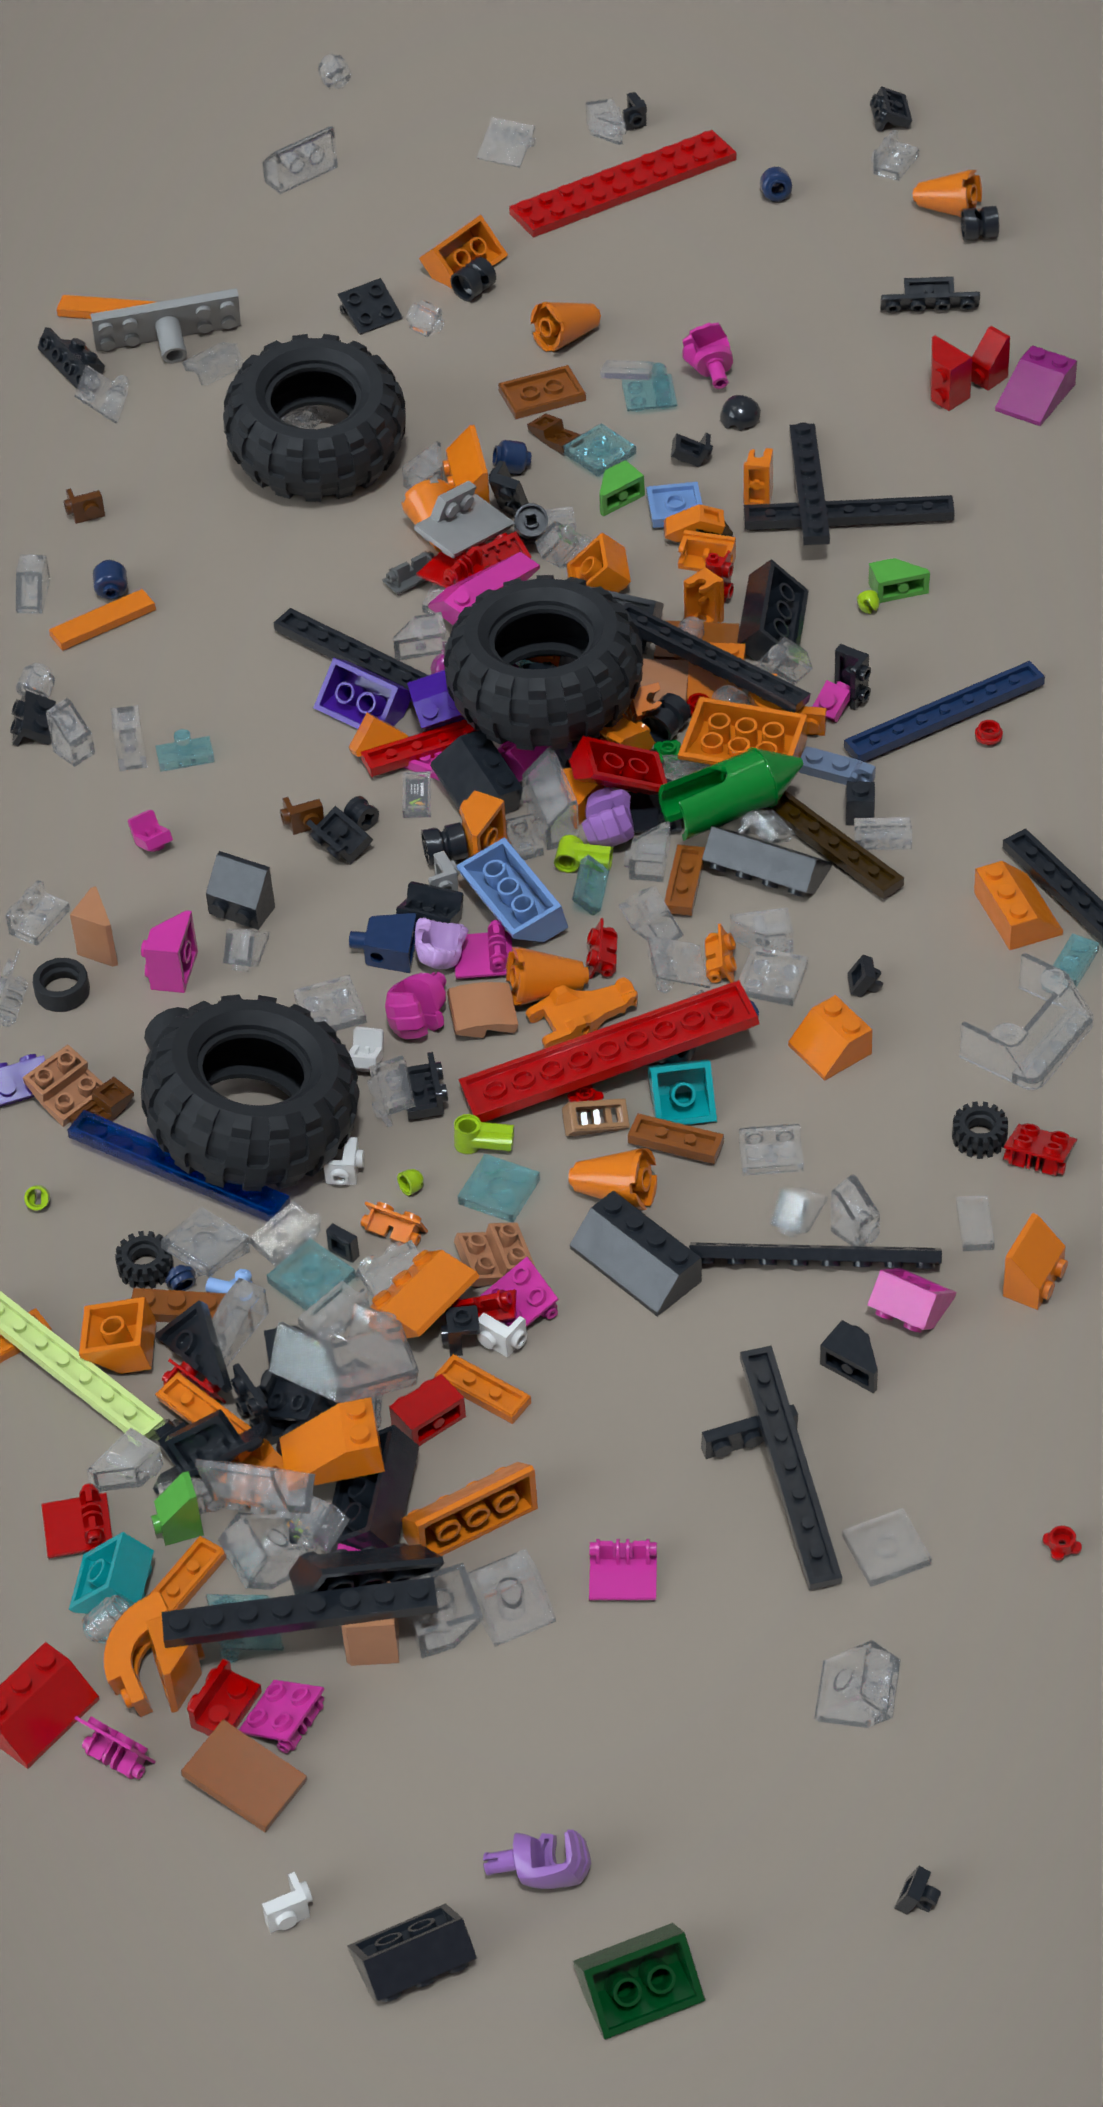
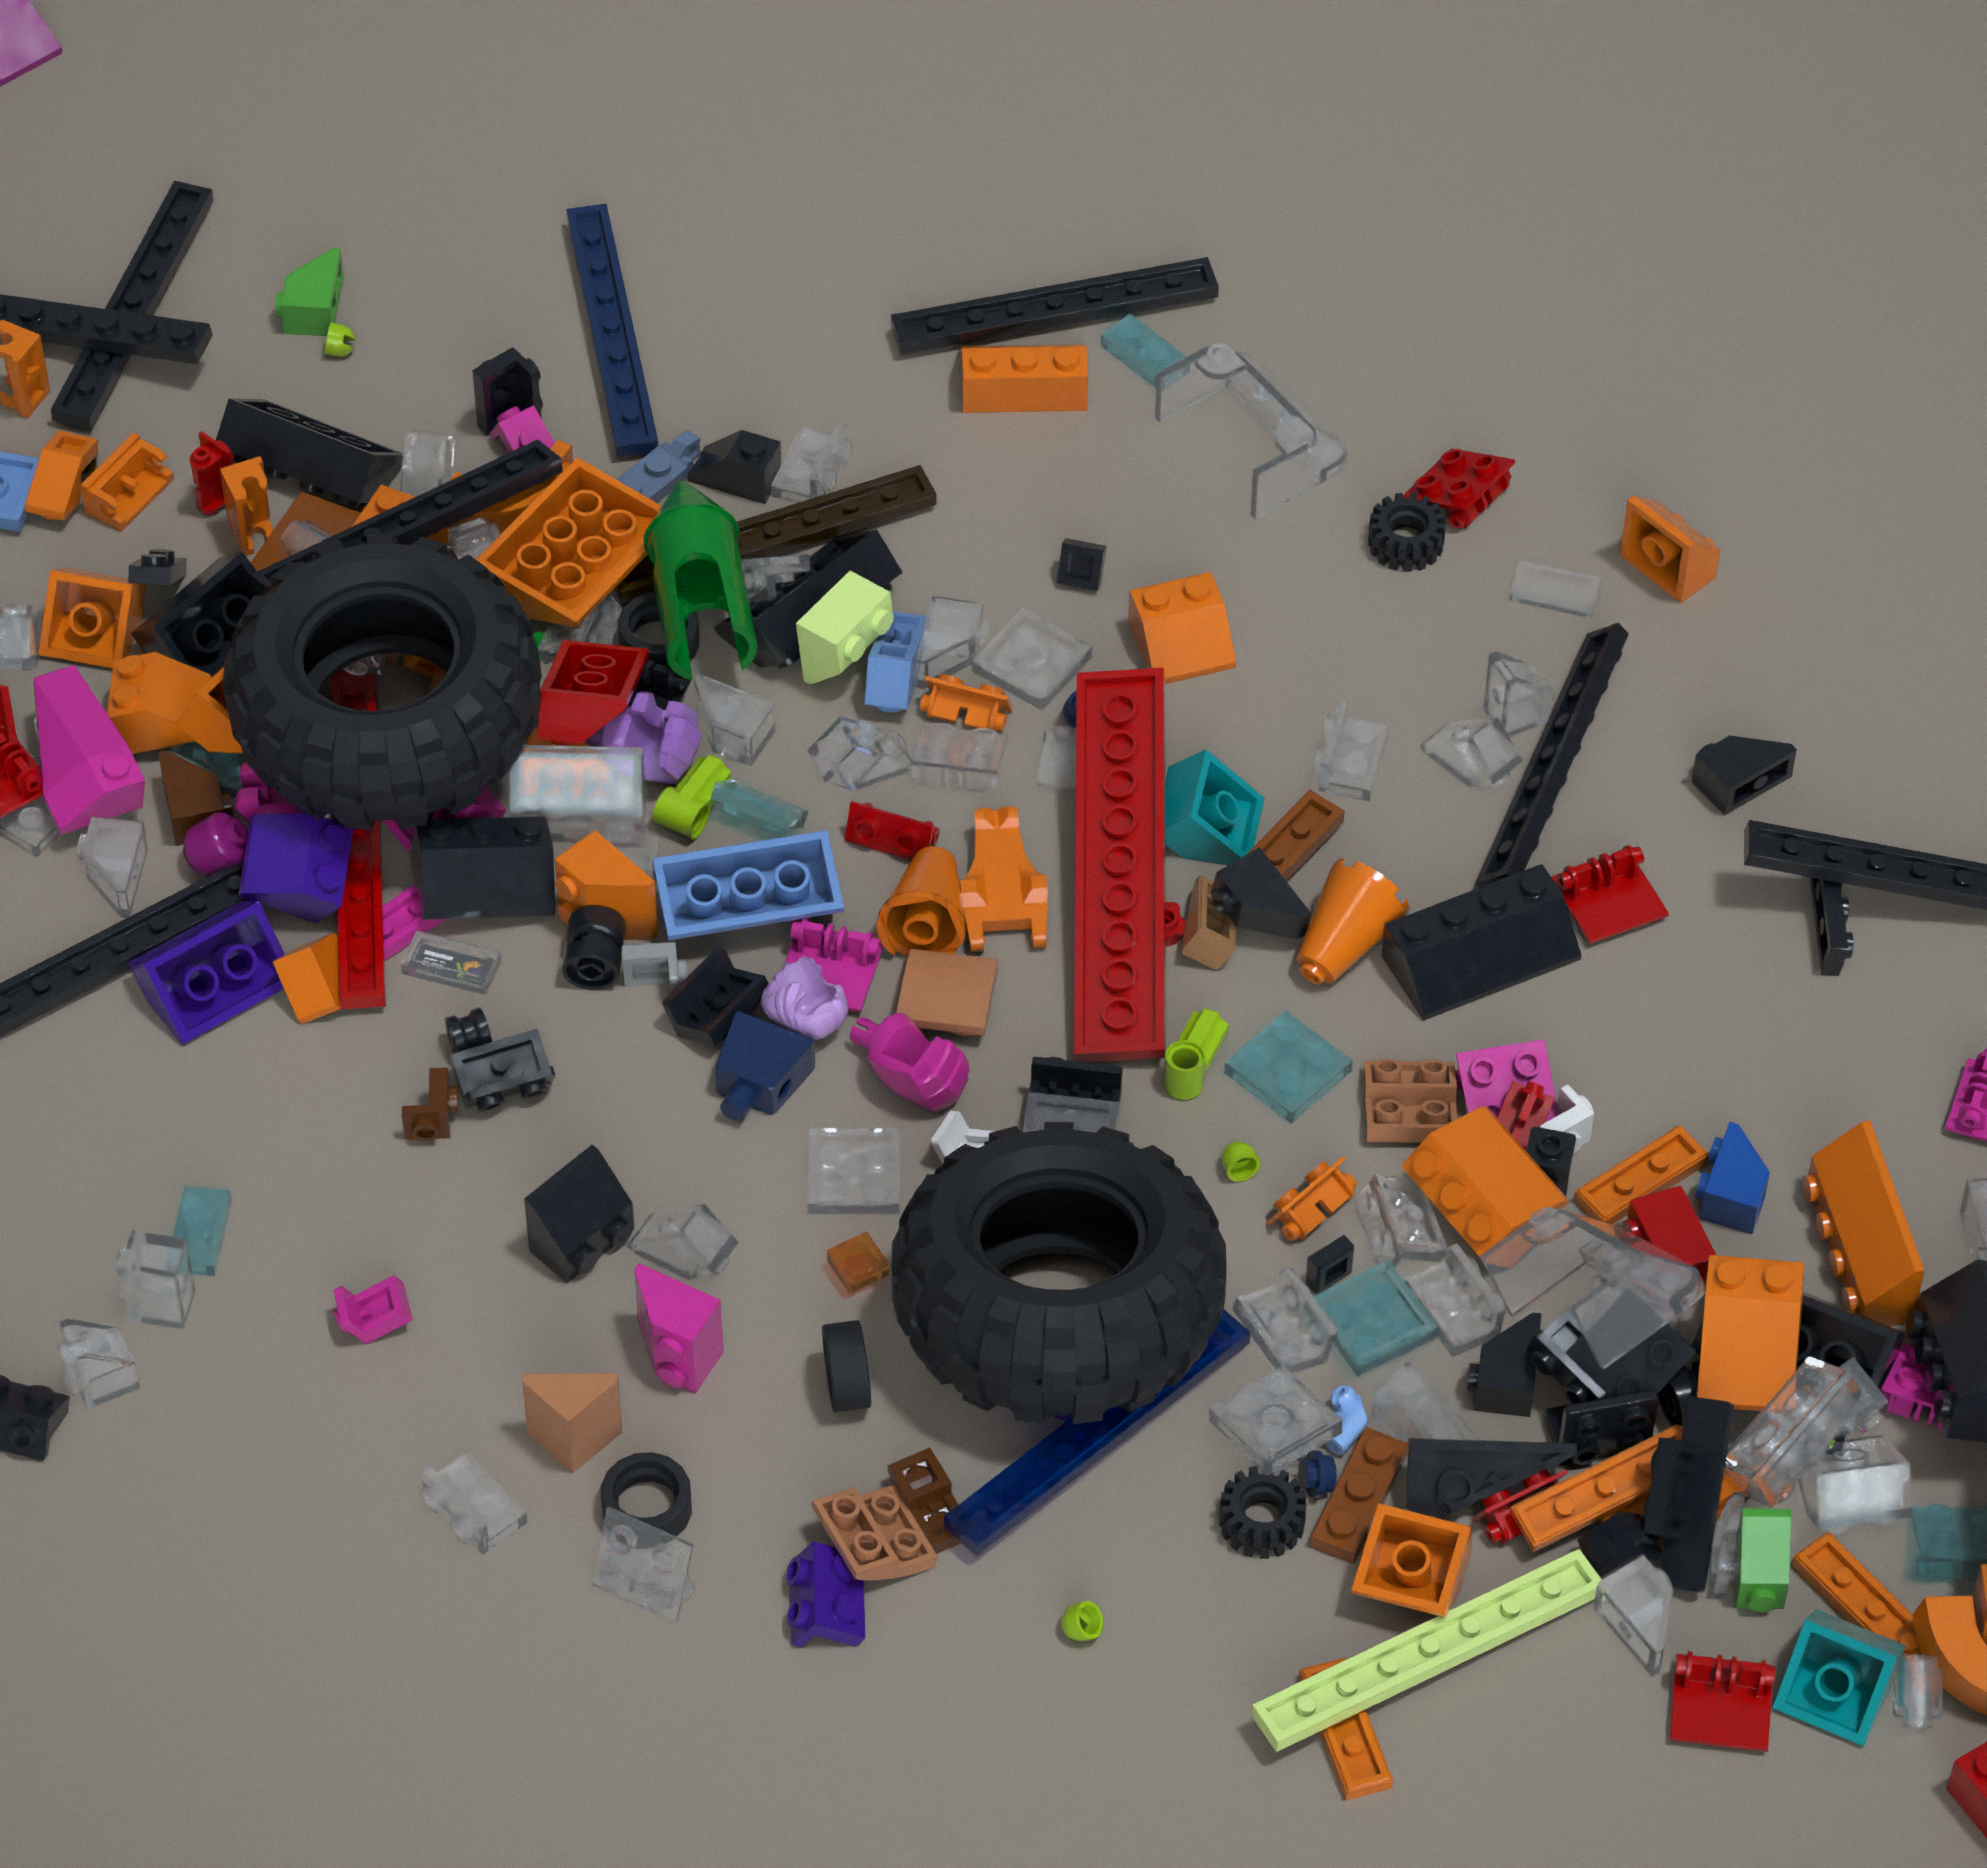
camera: 75 degrees left, 5 degrees up
dark orange plate [663,844,705,916] -> none
slope [867,1268,957,1333] -> none
red plate [975,720,1003,745] -> none
none -> black plate [128,549,187,585]
none -> yellowish green slope [796,571,894,685]
none -> medium blue slope [865,611,930,712]
none -> black slope [1211,847,1312,939]
none -> red hinge [1551,845,1669,944]
none -> blue slope [1695,1122,1770,1234]

